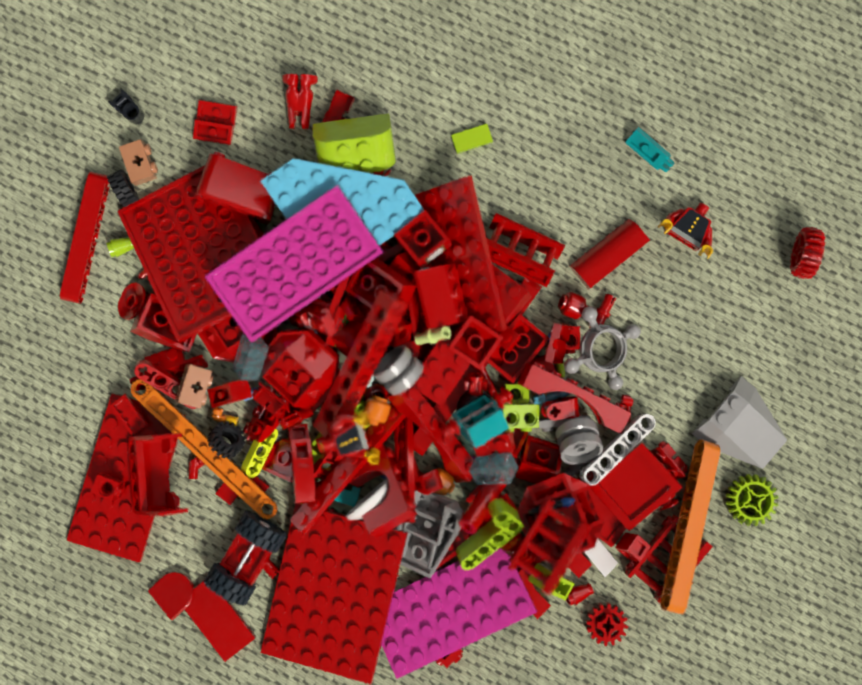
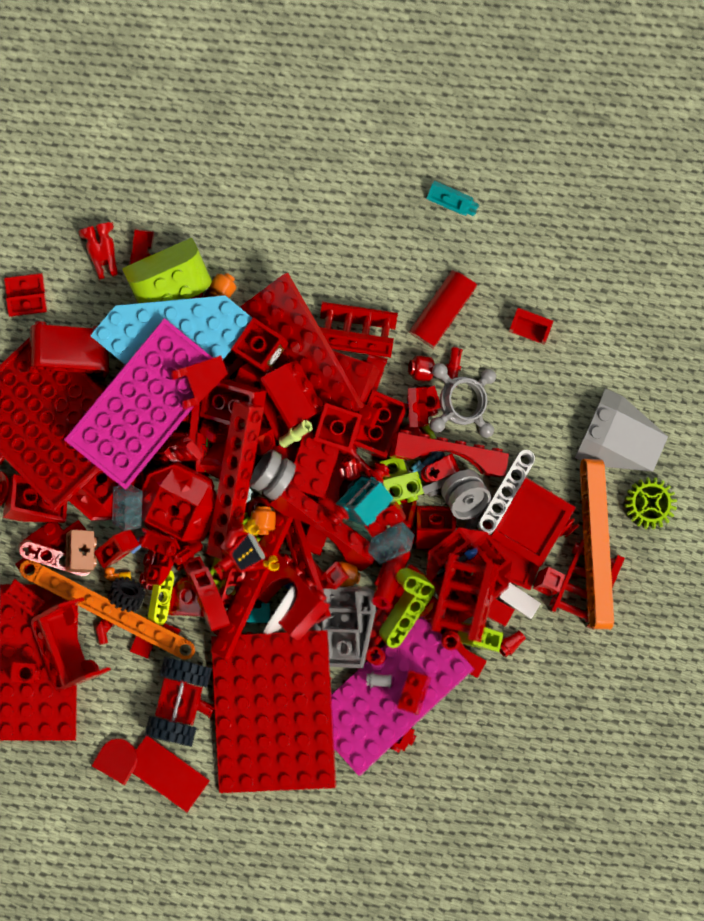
camera: 15 degrees left, 5 degrees down
lime tile [451,124,493,154] -> none
red gear [585,602,628,646] -> none
red hand [621,394,633,422] -> none
red hinge [651,441,689,480] -> none
torso [658,202,713,259] -> none
red gear [790,227,826,279] -> none
none -> red flag [170,356,228,410]
none -> orange head [208,273,237,298]
none -> red bush [366,647,386,666]
none -> light grey pin [367,672,392,688]
none -> red brick [397,670,431,715]
none -> red cone [441,629,461,650]
none -> red panel [509,308,554,345]

